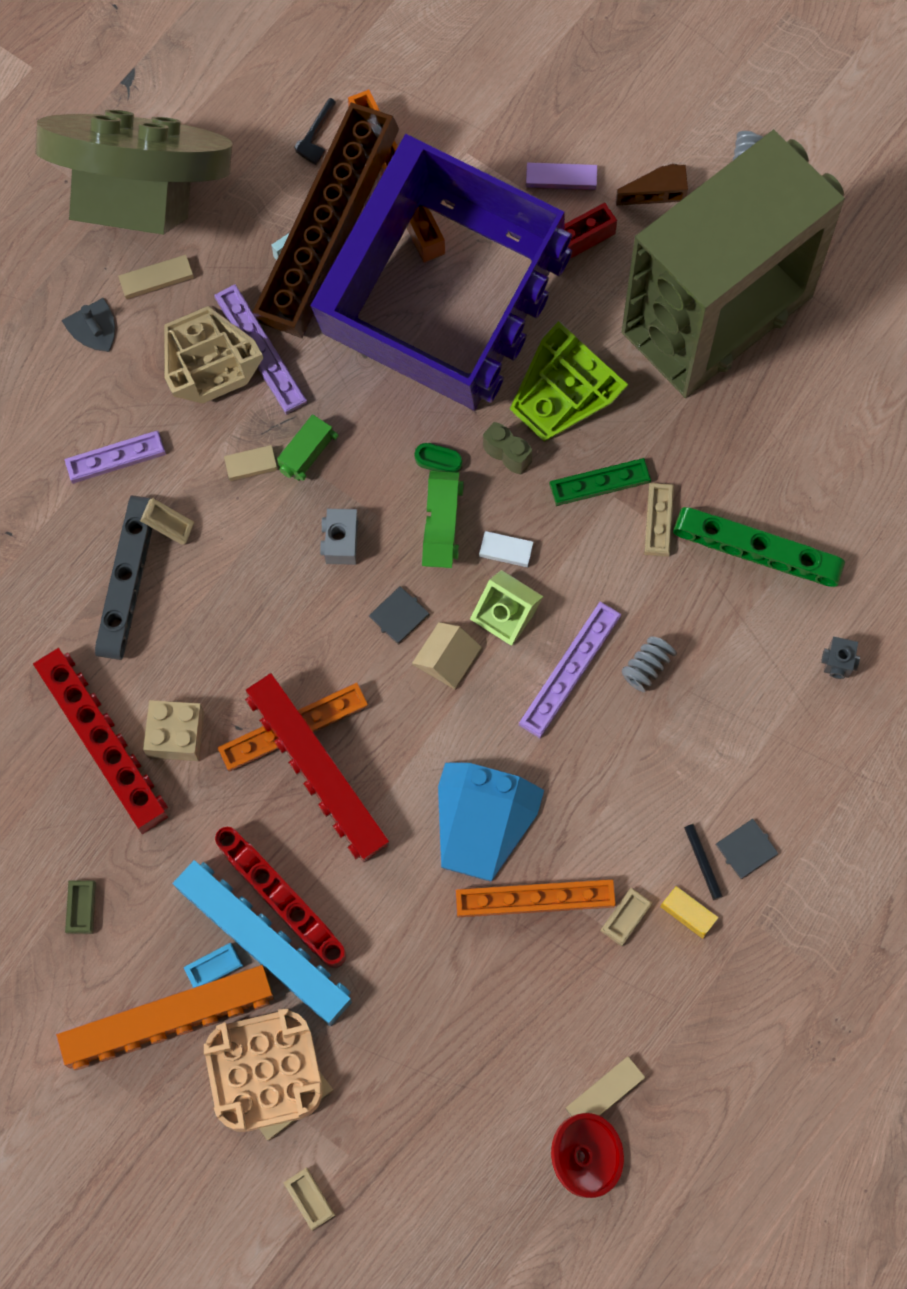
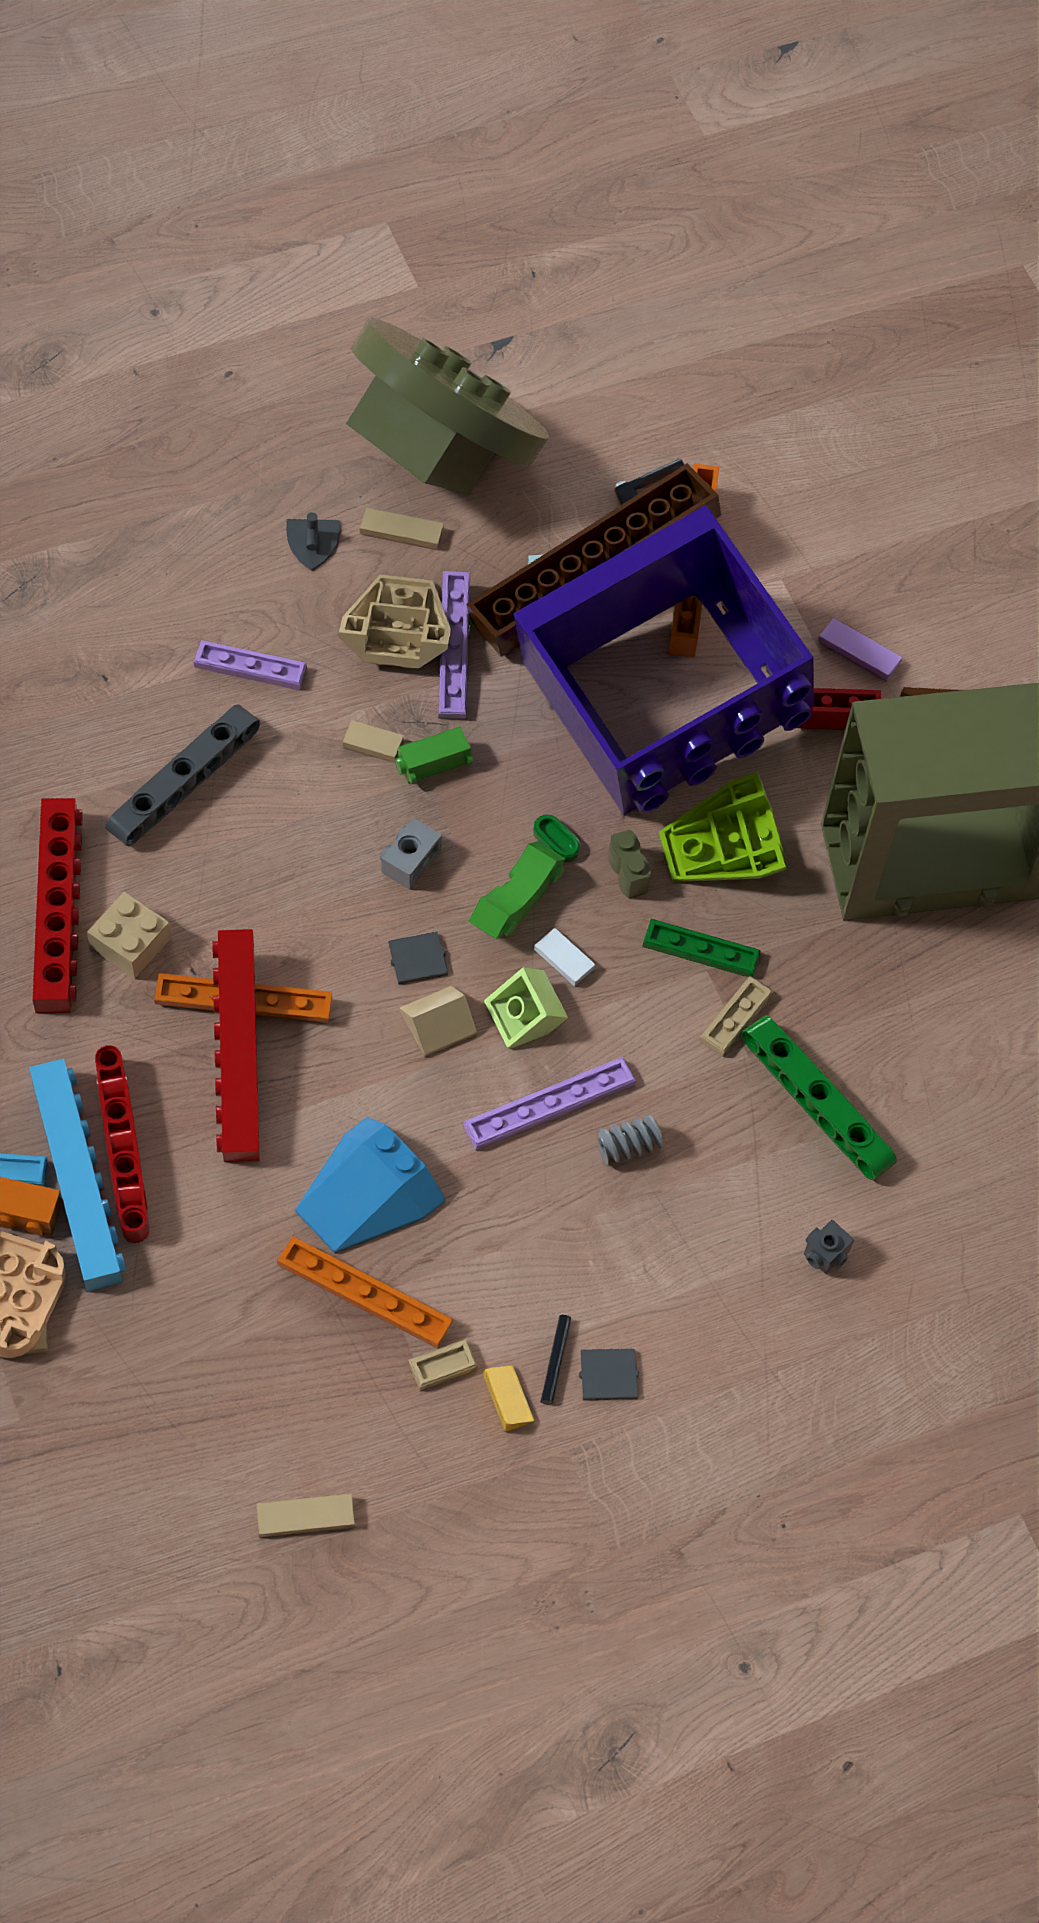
camera: 25 degrees right, 10 degrees down
tan tile [140,498,195,545] -> none
red dish [551,1113,624,1198] -> none

